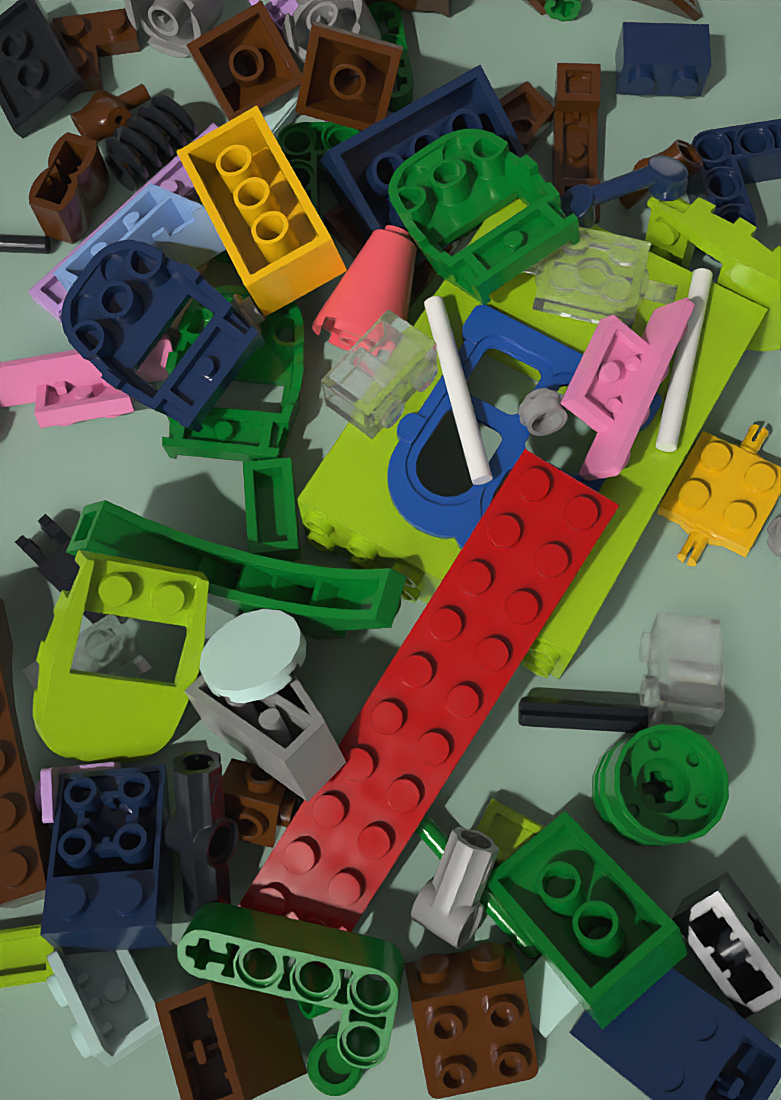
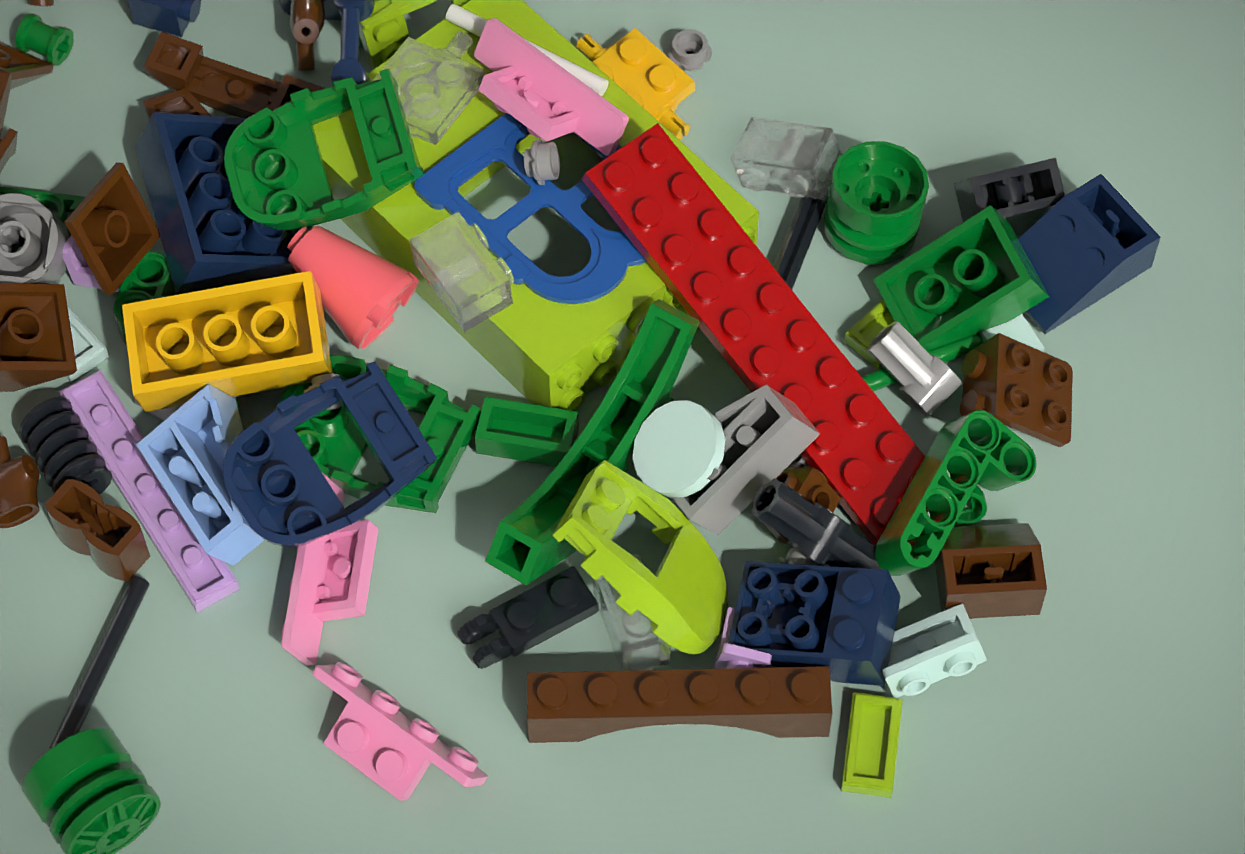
camera: 75 degrees left, 10 degrees down
green tile [307,1033,364,1096] -> none
white bar [424,296,493,485] -> none

